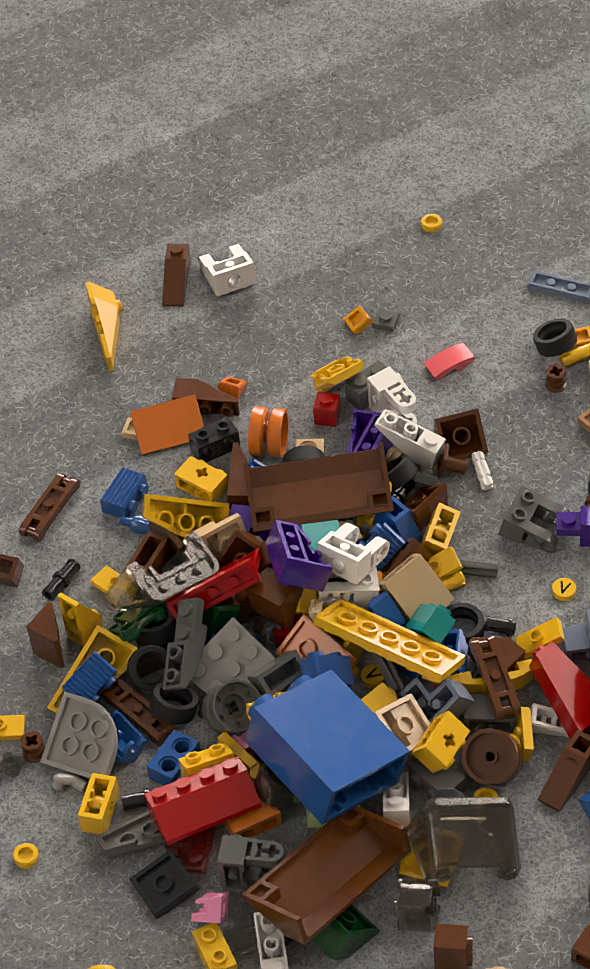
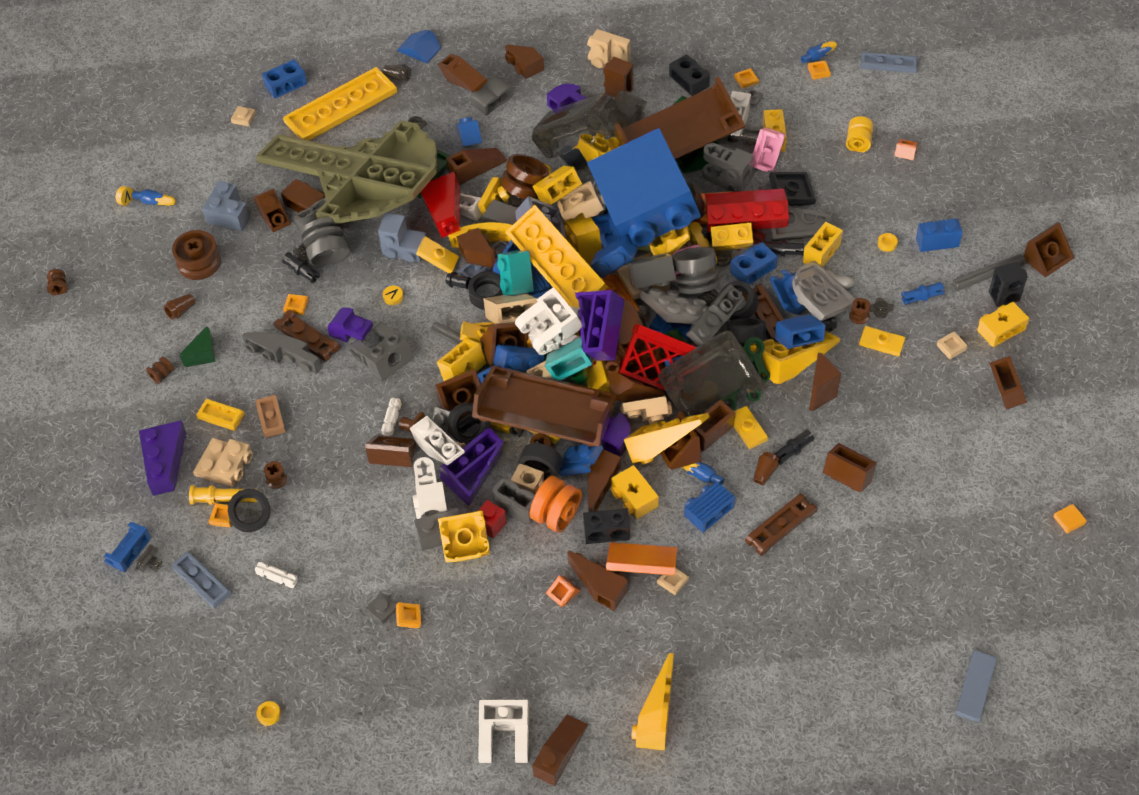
camera: 160 degrees left, 5 degrees up
yellow slope [58,593,104,647] -> none
coral slope [424,343,476,380] -> none
reddish brown plate [469,636,521,720] -> none
none -> white axle [255,562,298,588]
none -> dark grey brick [492,479,535,524]
none -> dark purple brick [547,84,589,116]
none -> reddish brown cone [753,452,779,486]

